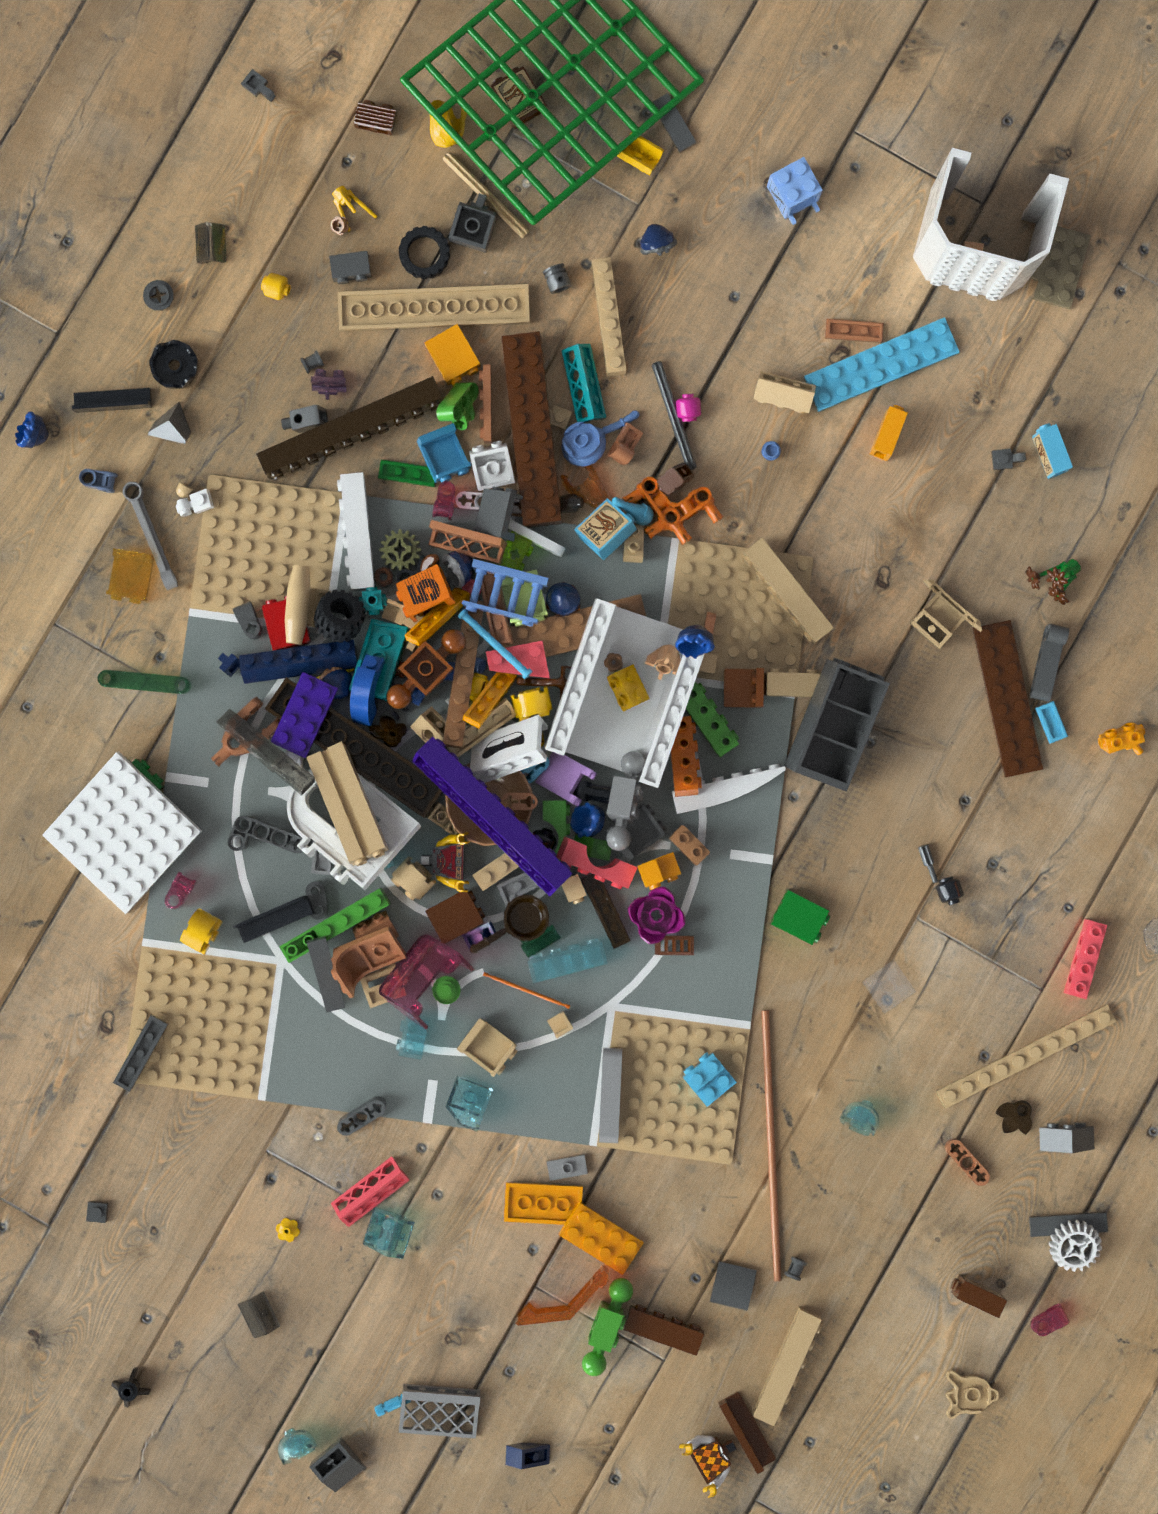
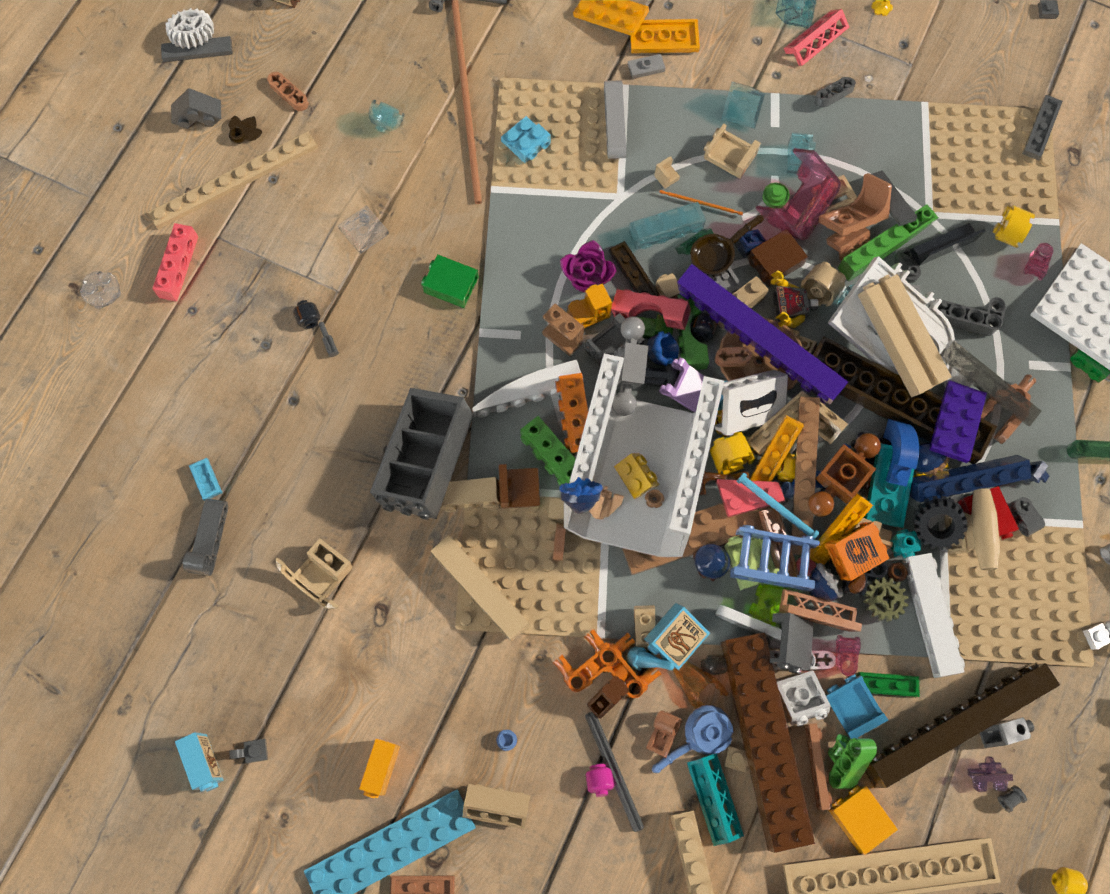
camera: 175 degrees right, 15 degrees down
dark brown plate [369,716,407,747] -> none
reddish brown slope [655,936,694,955] -> none
reddish brown plate [972,620,1043,777] -> none
reddish brown plant [1025,559,1081,605] -> none
light orange brick [1098,722,1145,755] -> none

